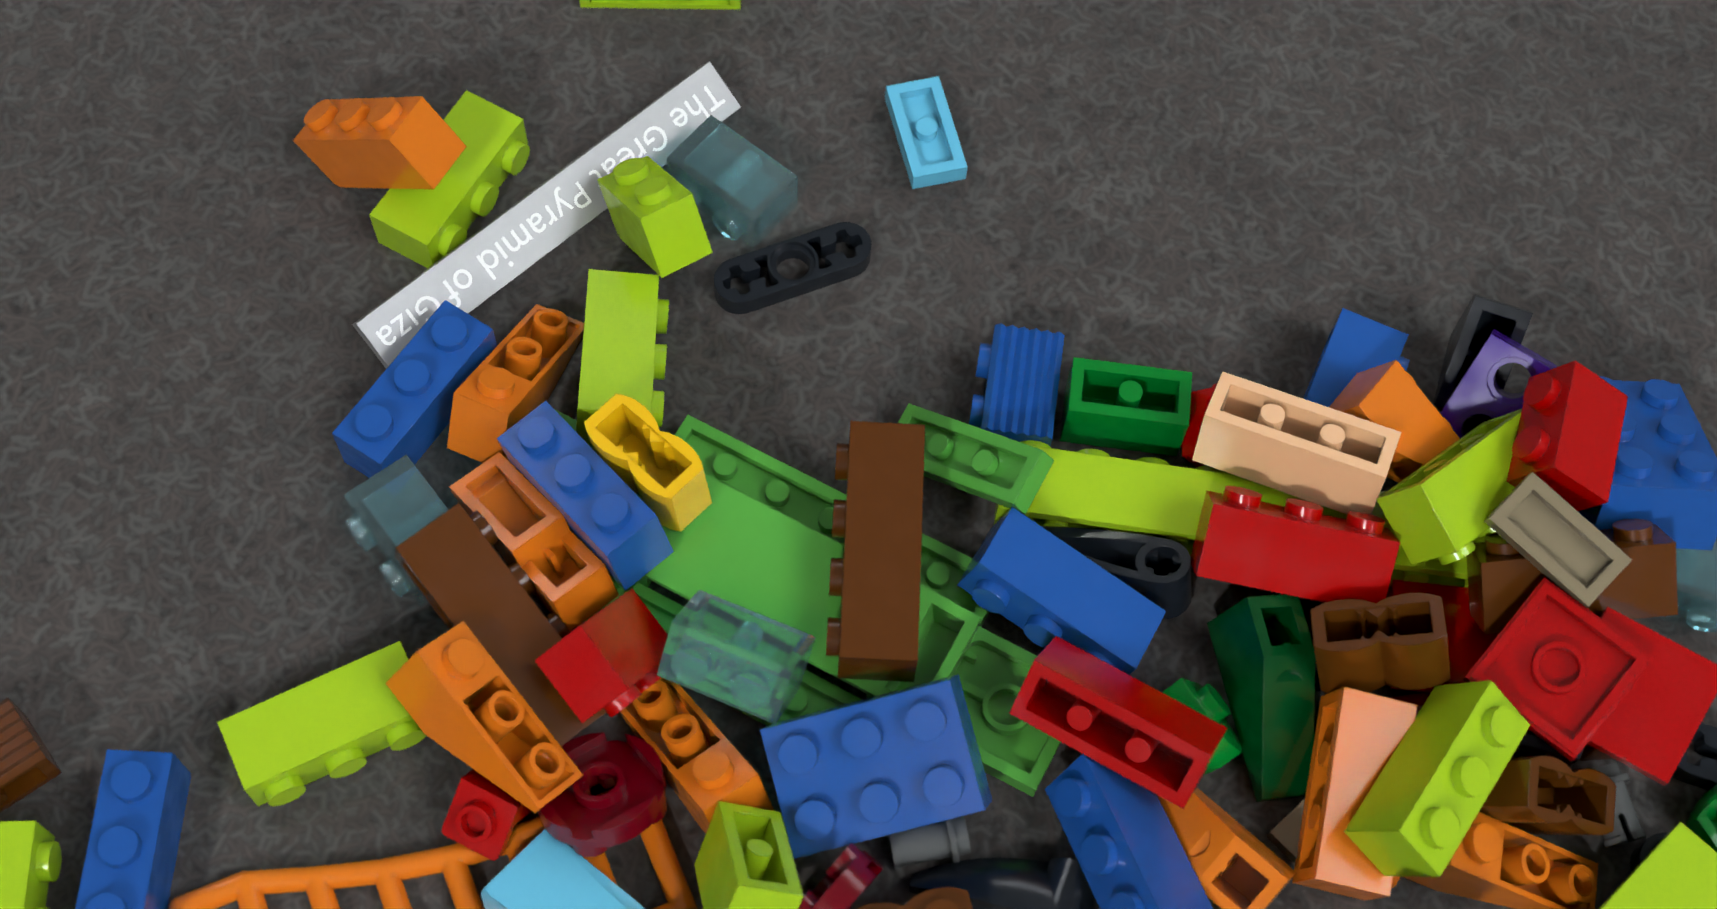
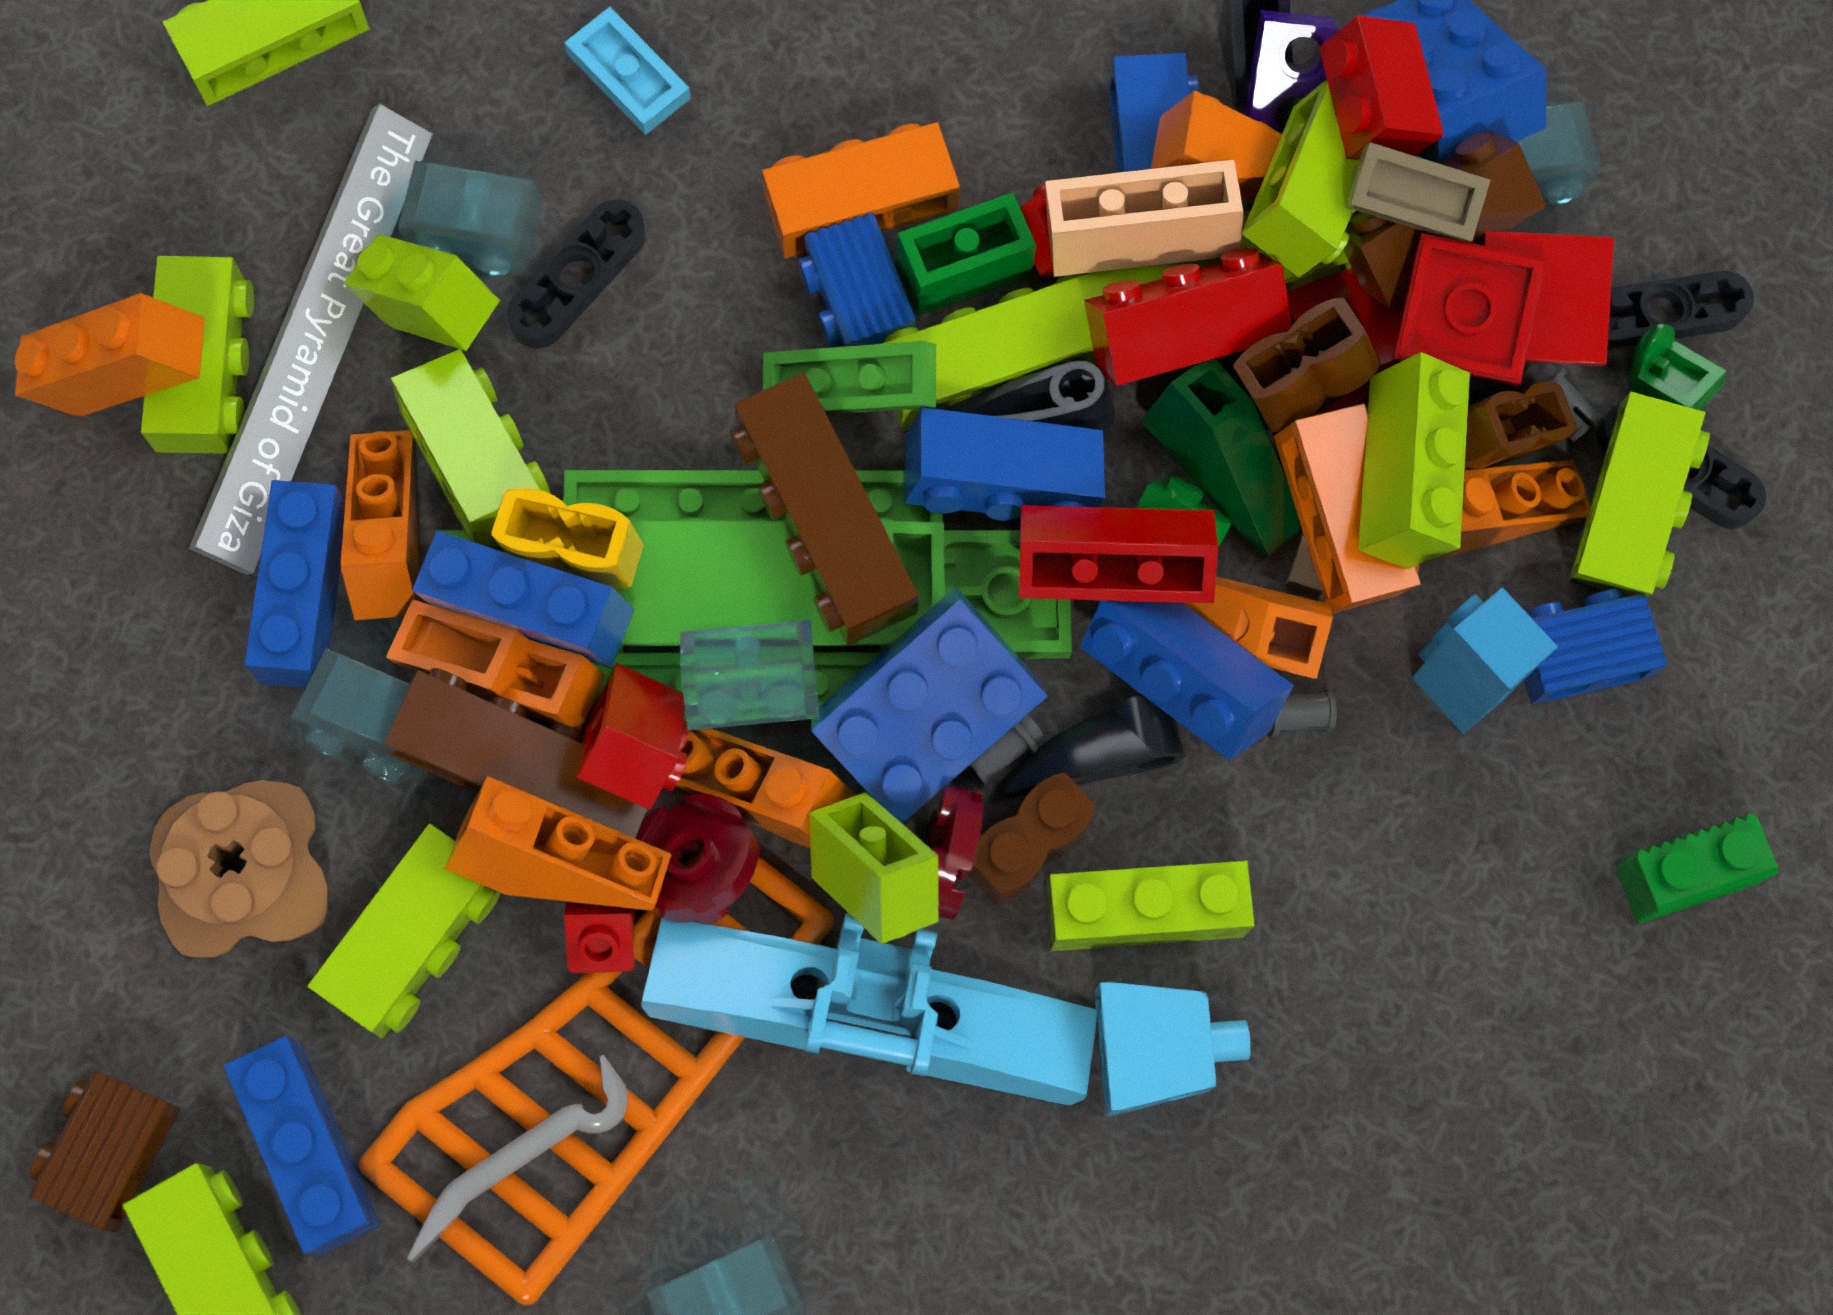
camera: 30 degrees left, 10 degrees up
none -> medium nougat brick [149,780,328,958]
none -> orange brick [762,122,960,259]

